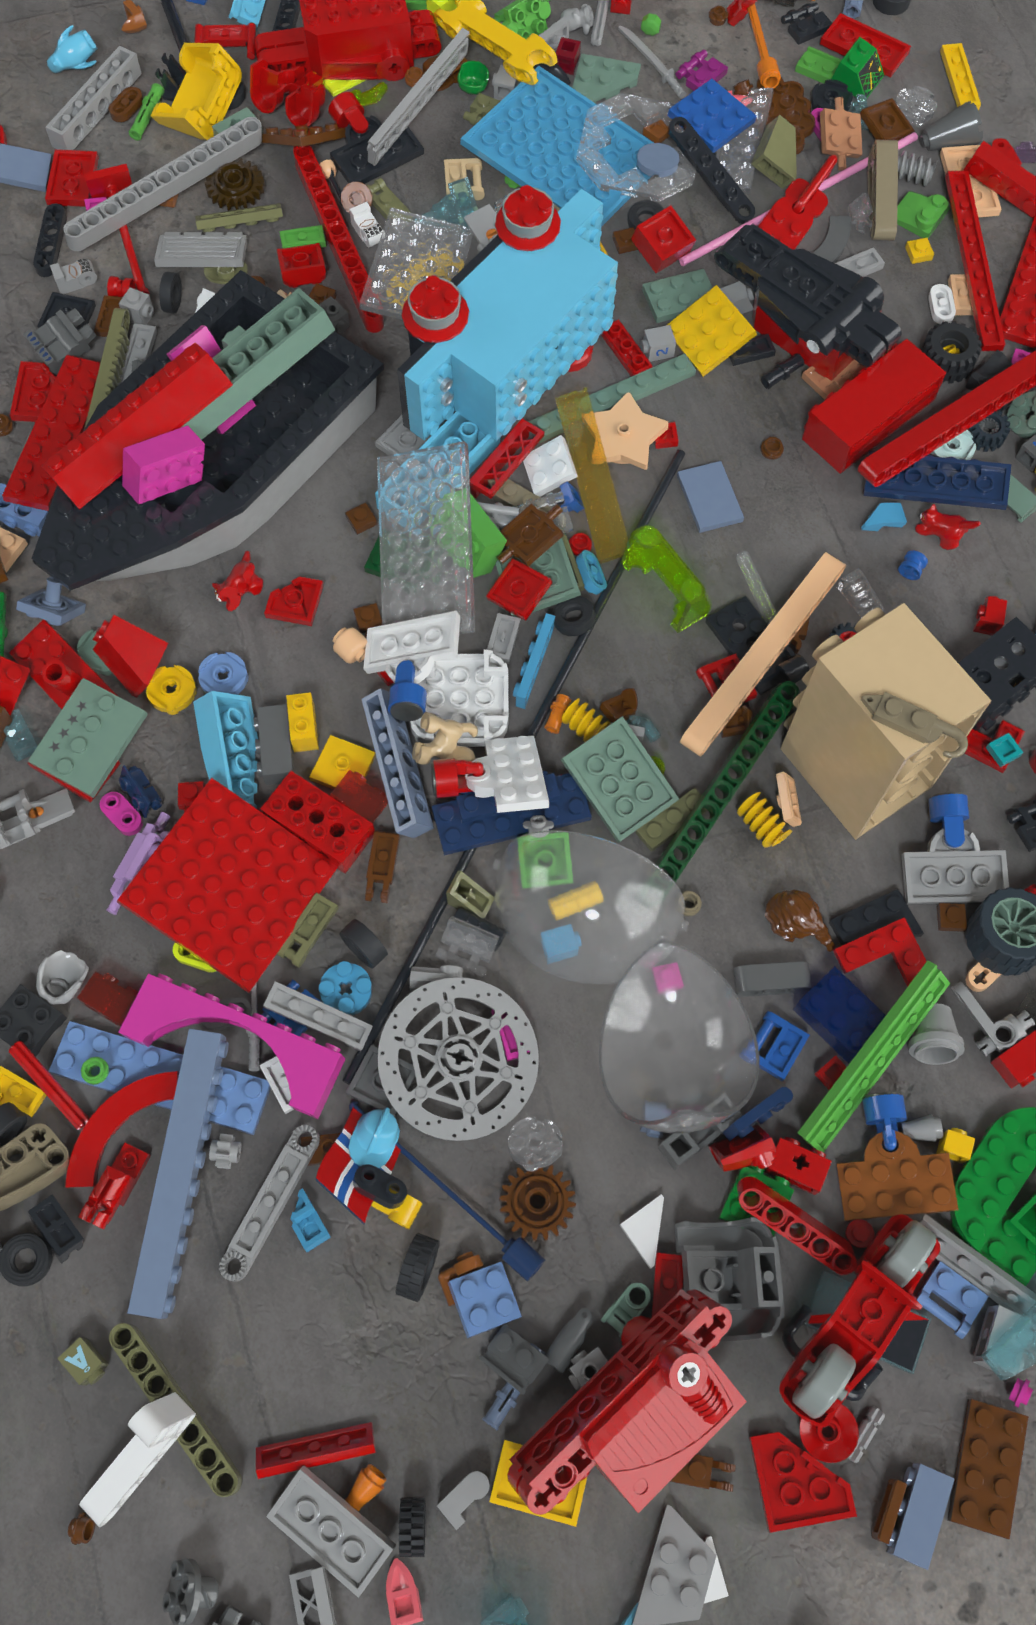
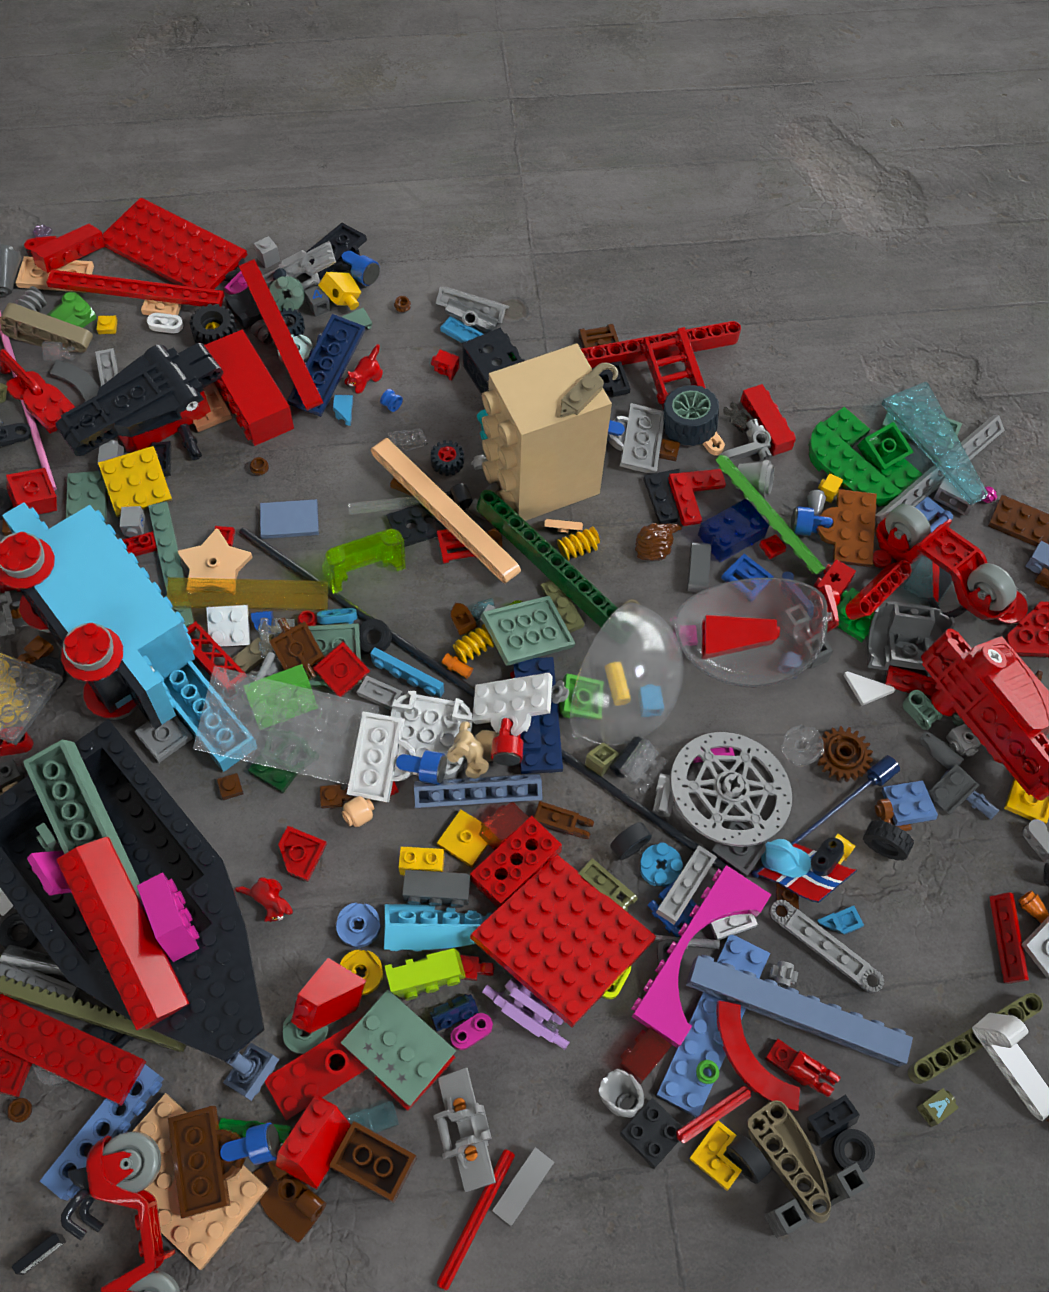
camera: 80 degrees left, 5 degrees down
none -> lime wedge [385,948,466,1001]
none -> red slope [702,615,780,659]

